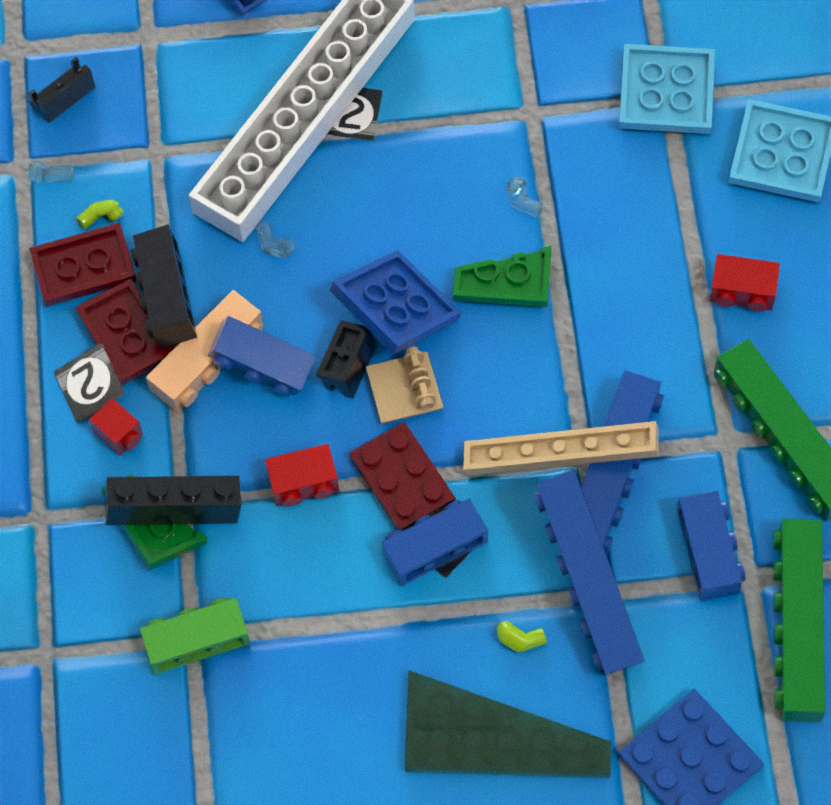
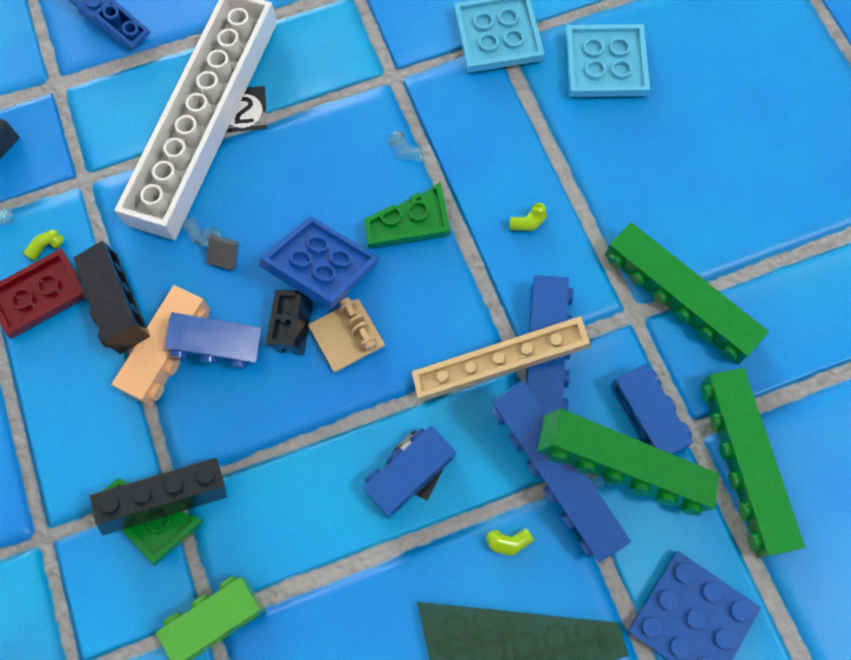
camera: 15 degrees left, 5 degrees up
sticker [55,344,124,422] -> none
dark red plate [75,279,174,386] -> none
red brick [89,398,143,456] -> none
red brick [265,444,339,507] -> none
dark red plate [349,422,456,531] -> none
red brick [709,254,780,311] -> none
none -> dark grey tile [207,235,239,270]
none -> lime arm [509,203,547,231]
none -> green brick [537,409,719,516]

